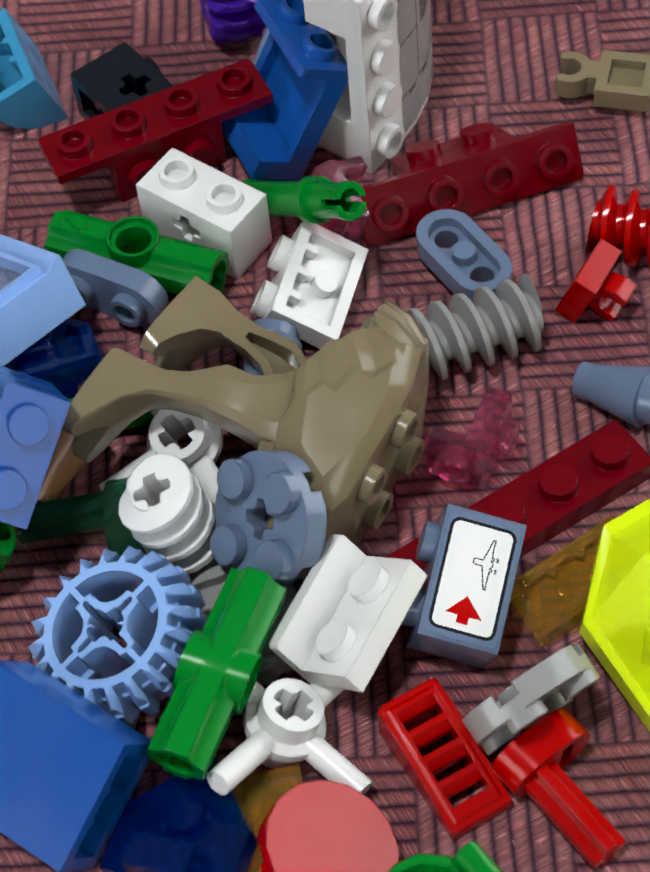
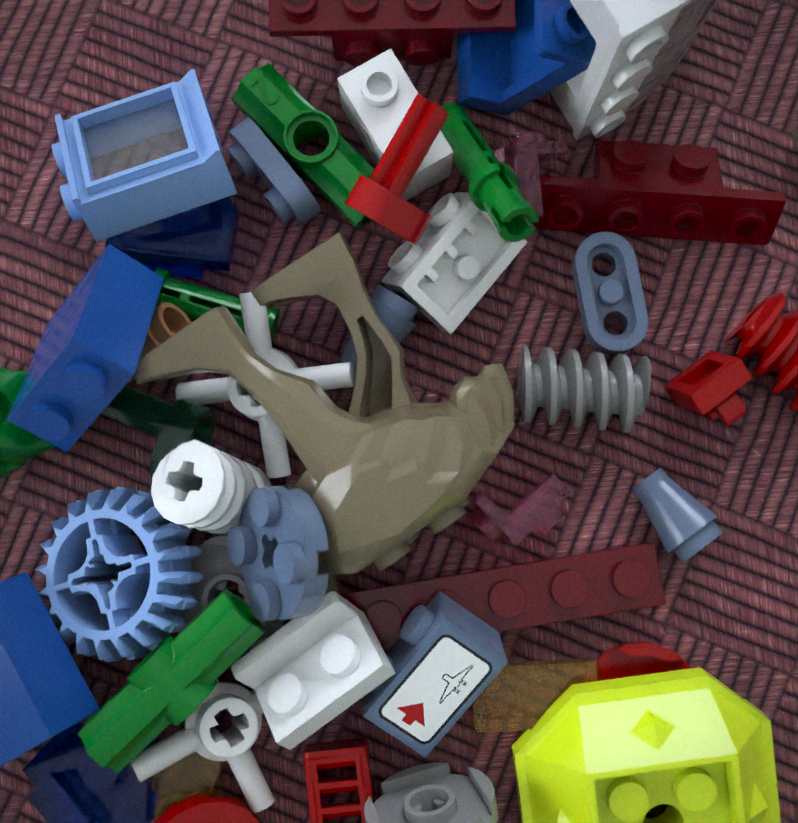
camera: 20 degrees right, 30 degrees up
none -> red piece [344,94,449,245]

